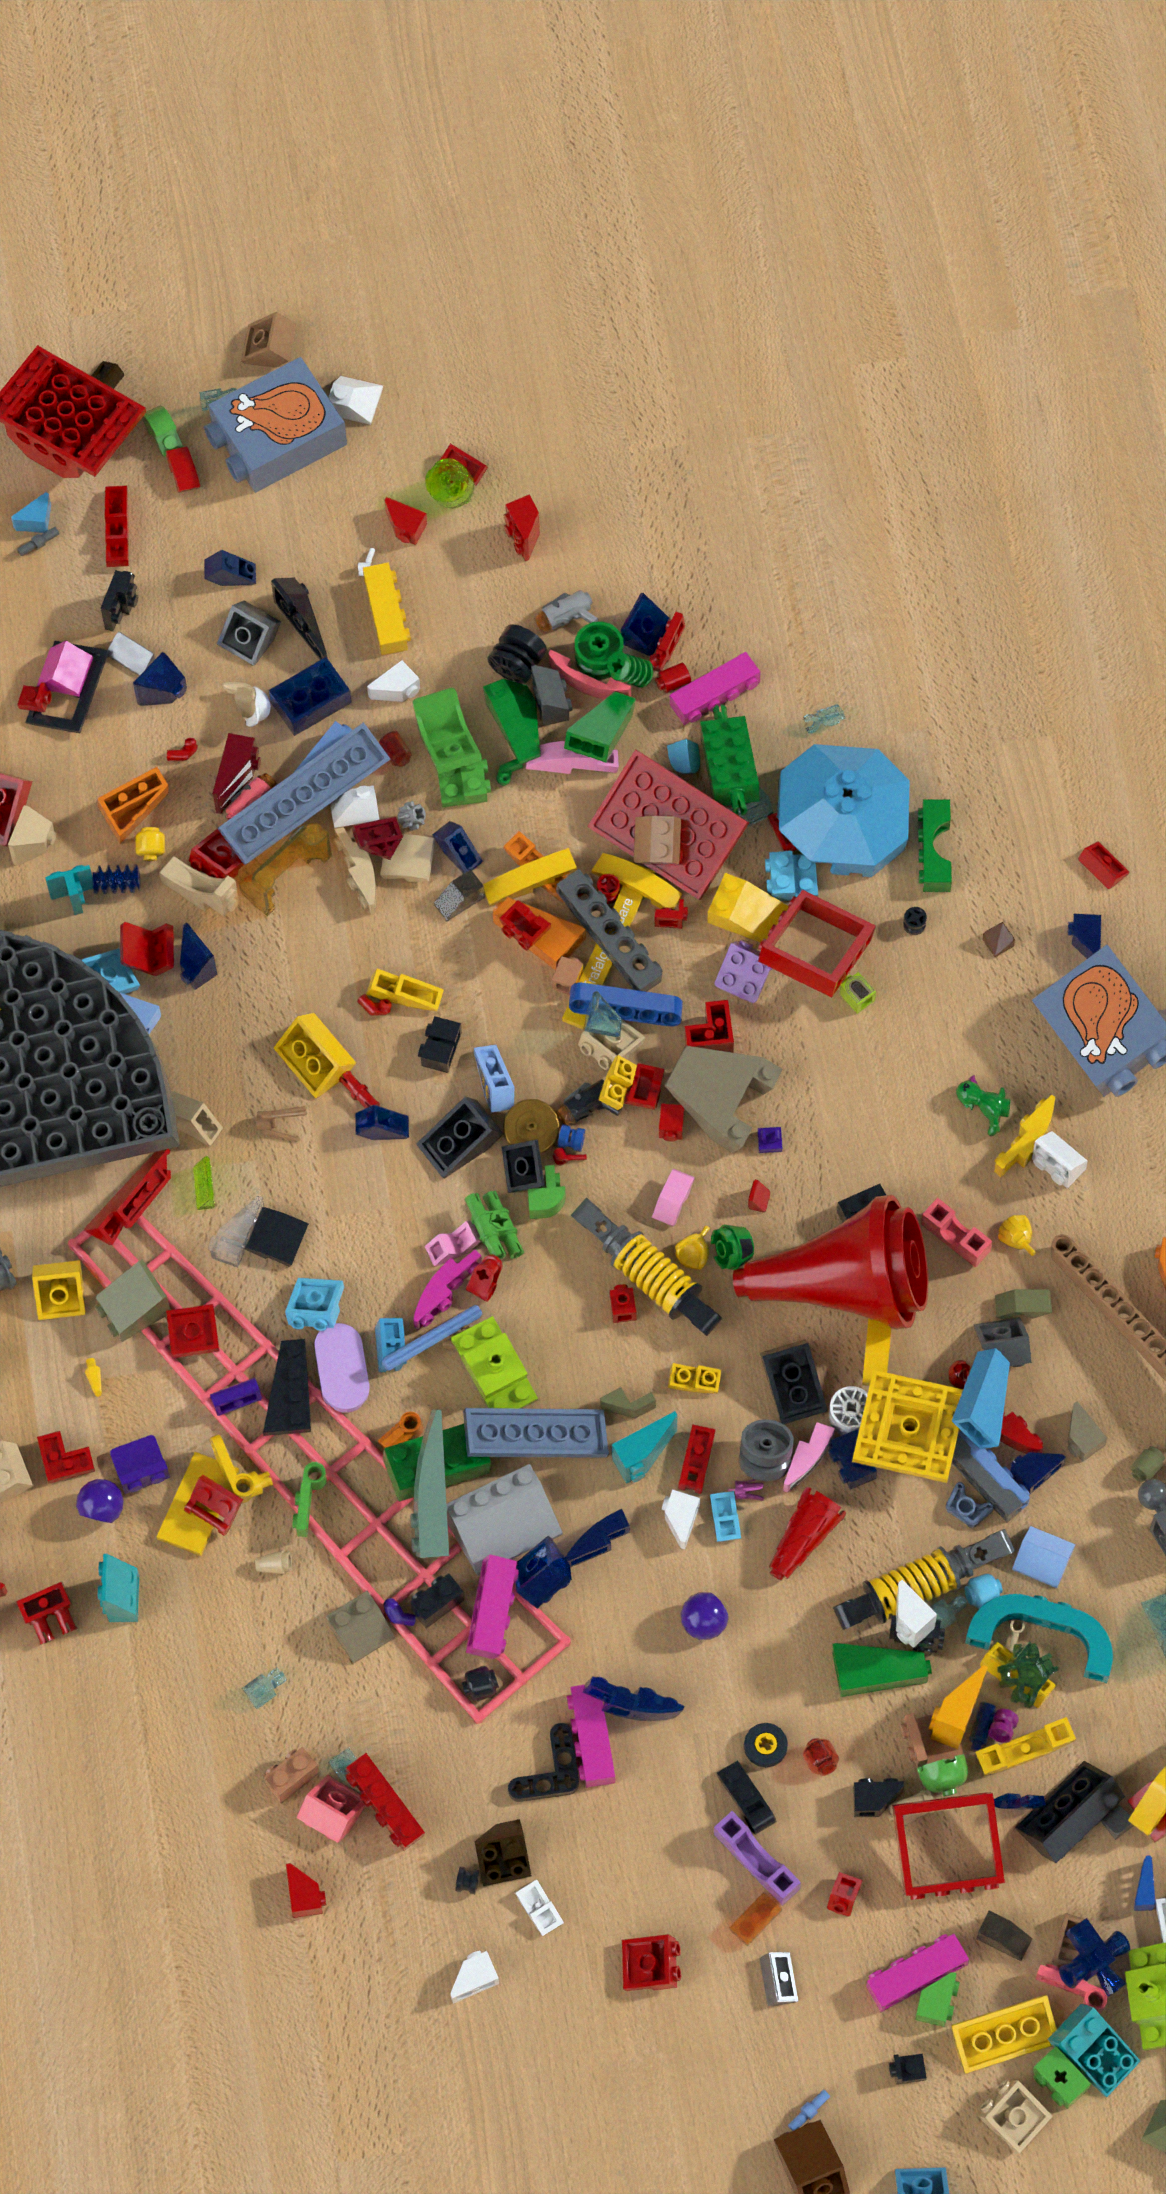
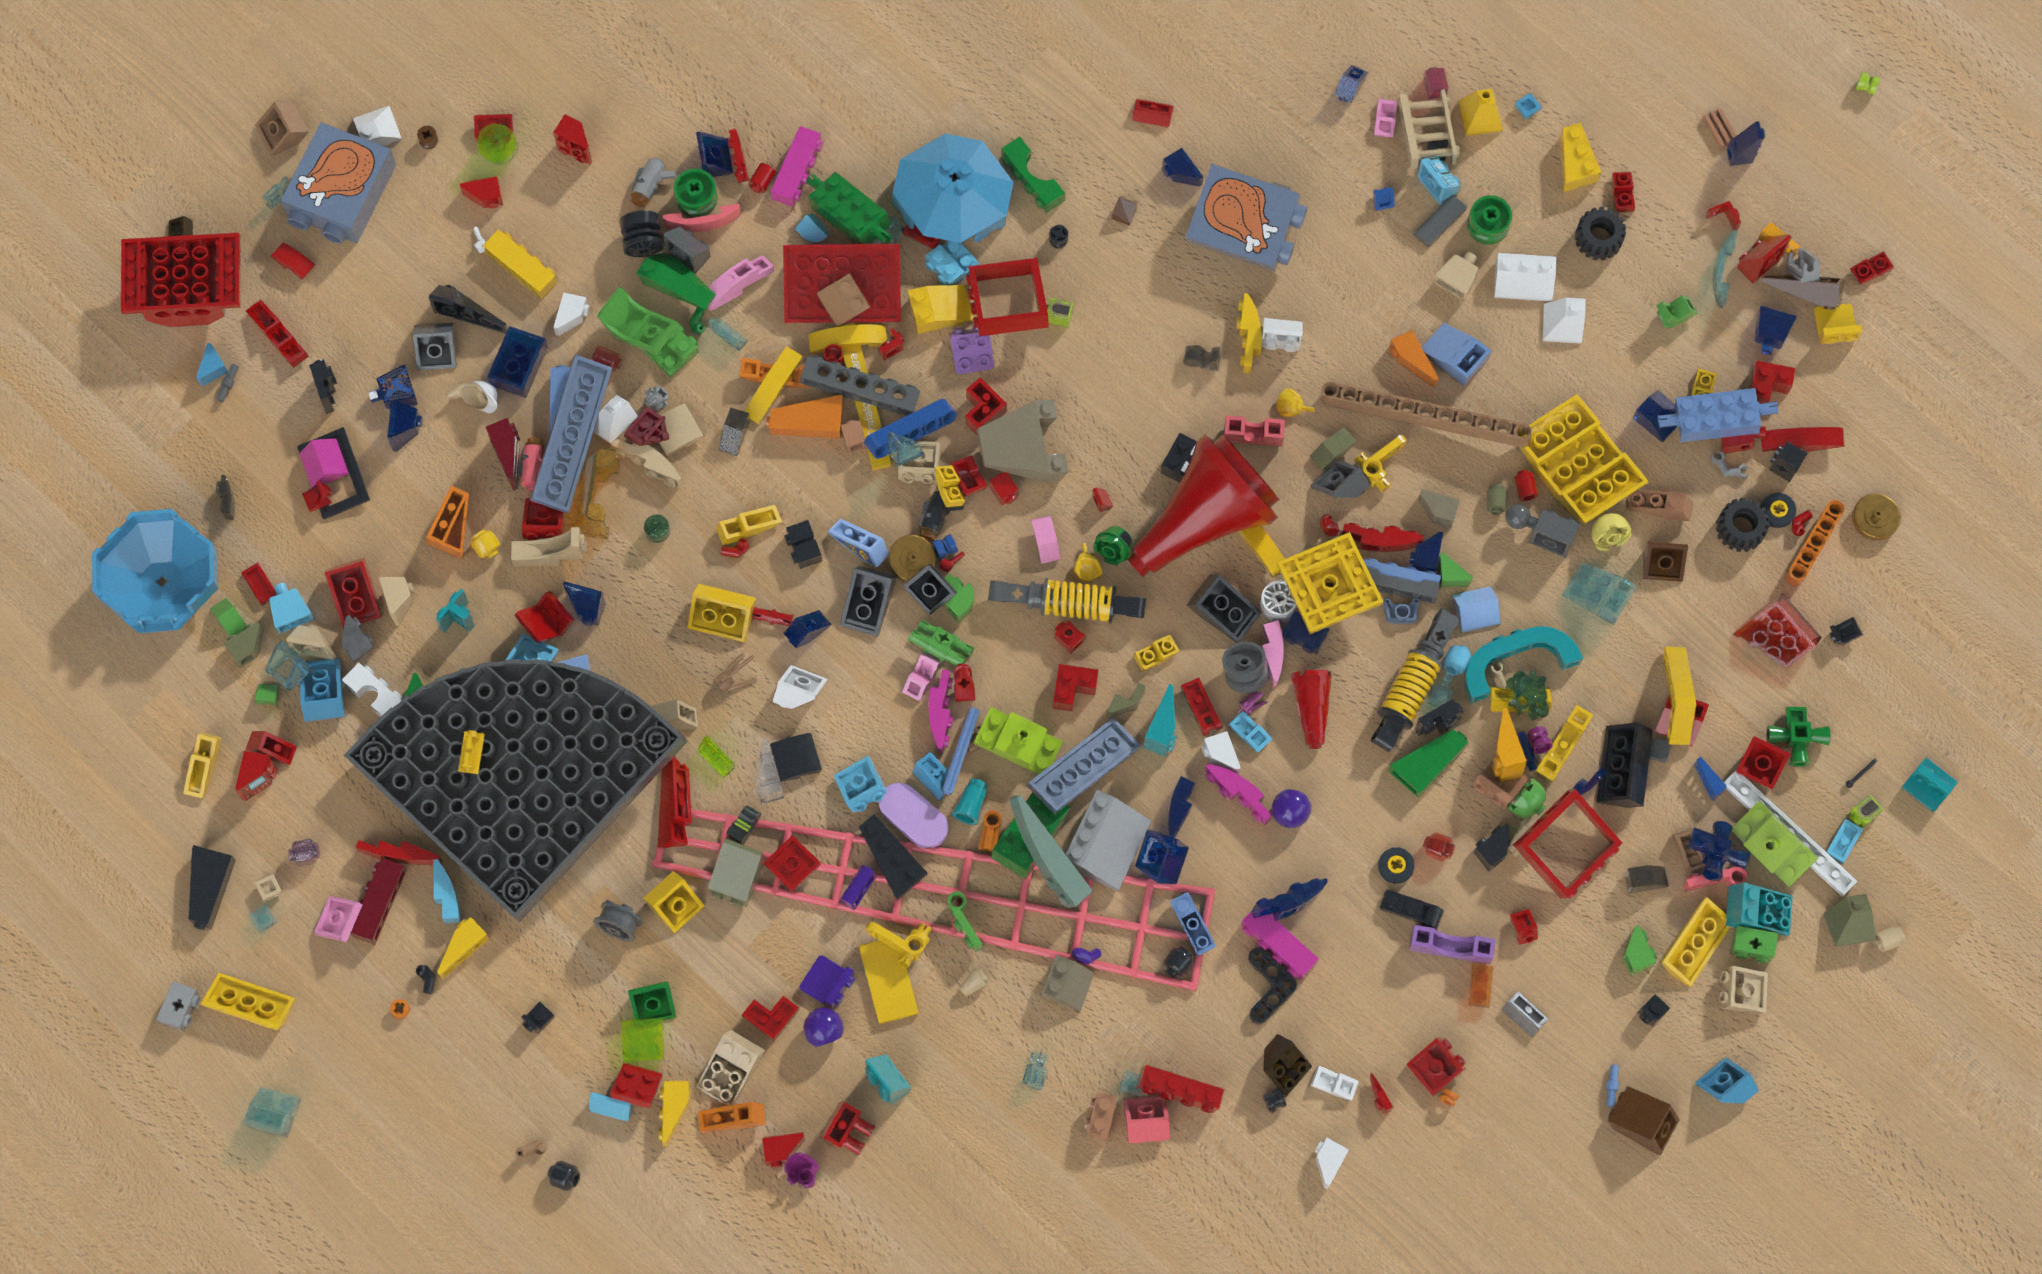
camera: 40 degrees left, 5 degrees up
yellow bar [85,1358,102,1397] -> none
clear blue piece [92,864,141,895] -> none
slope [108,631,155,677] -> none
bright green brick [142,405,183,457] -> none
red arm [167,737,198,761] -> none
red plate [184,1475,243,1536] -> none
dark blue slope [204,550,256,586] -> none
red slope [286,1863,327,1918] -> none
black brick [410,1573,465,1629] -> none
clear blue slope [432,821,483,875] -> none
dark pink brick [466,1554,519,1660] -> none
red cylinder [499,900,551,951] -> none
green slope [564,692,636,763] -> none
green piece [607,652,653,688] -> none
dark purple tile [757,1127,783,1153] -> none
clear light blue plate [803,704,845,733] -> none
dark pink brick [866,1934,969,2012] -> none
white slope [896,1580,937,1648] -> none
dark azure slope [952,1348,1010,1449] -> none
green animal [956,1075,1010,1137] -> none
none -> torso [368,364,418,409]
none -> reddish brown wheel [417,125,438,149]
none -> clear green head [644,514,670,543]
none -> clear light blue slope [709,318,748,351]
none -> pearl dark grey leg [726,805,761,845]
none -> white slope [773,665,828,709]
none -> teal plant [952,778,988,825]
none -> red brick [1053,664,1099,712]
none -> medium blue slope [1170,892,1216,956]
none -> clear smoke leg [1183,345,1221,371]
none -> dark pink slope [1205,764,1272,826]
none -> yellow piece [1354,434,1408,493]
none -> red plate [1370,1073,1393,1115]
none -> bright green slope [1438,552,1473,587]
none -> orange bush [1438,1088,1459,1107]

